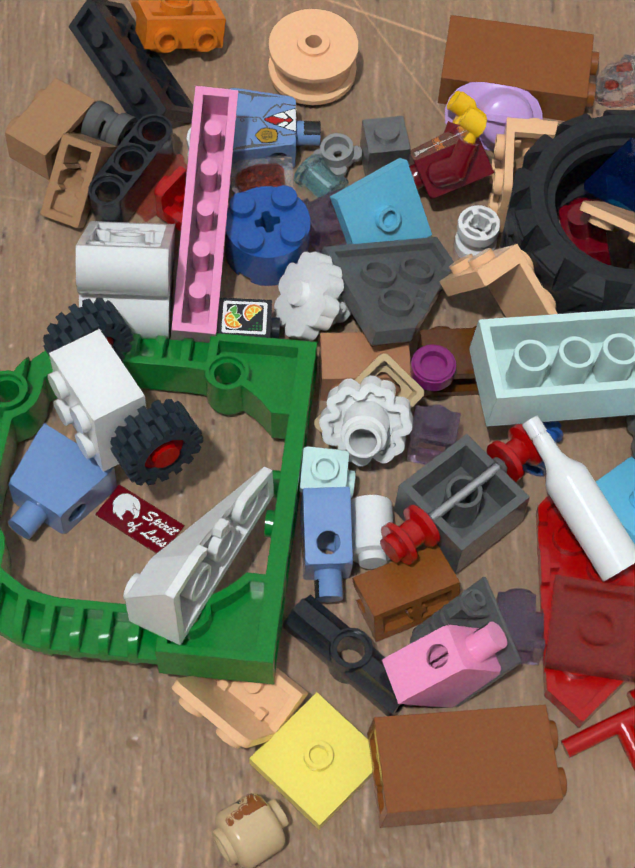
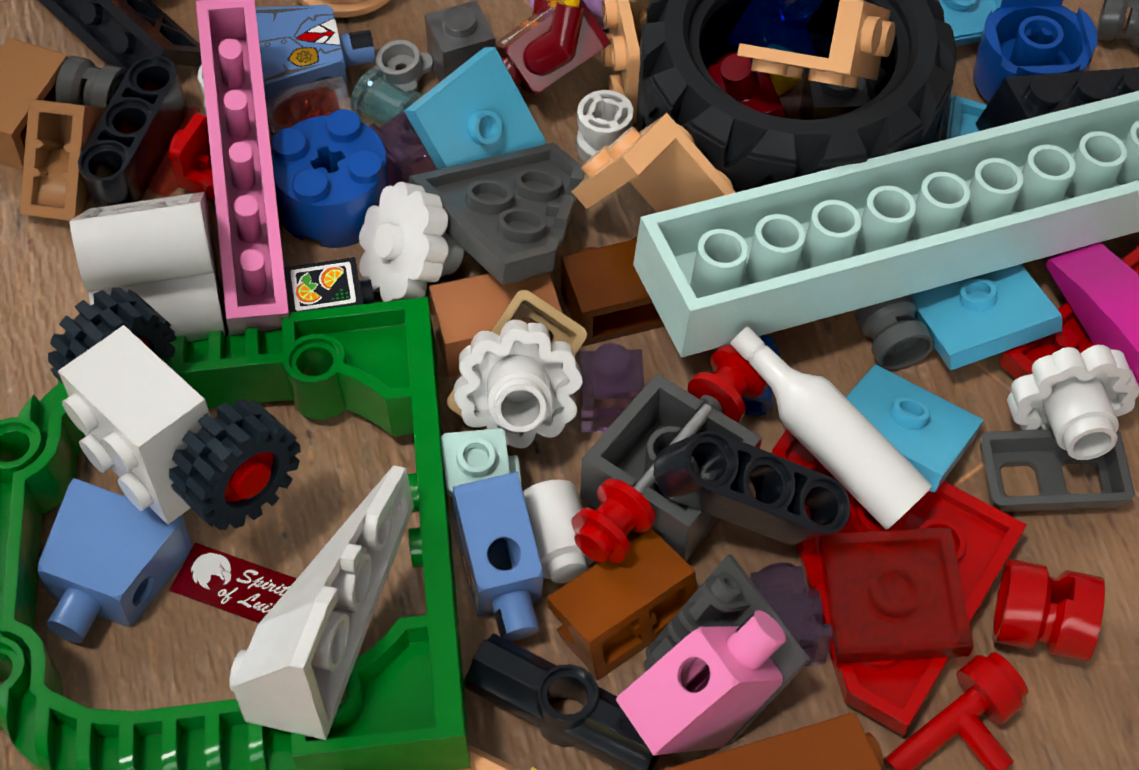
camera: 10 degrees left, 5 degrees down
magenta tile [410,344,456,391] -> none
none -> black beam [654,430,850,544]

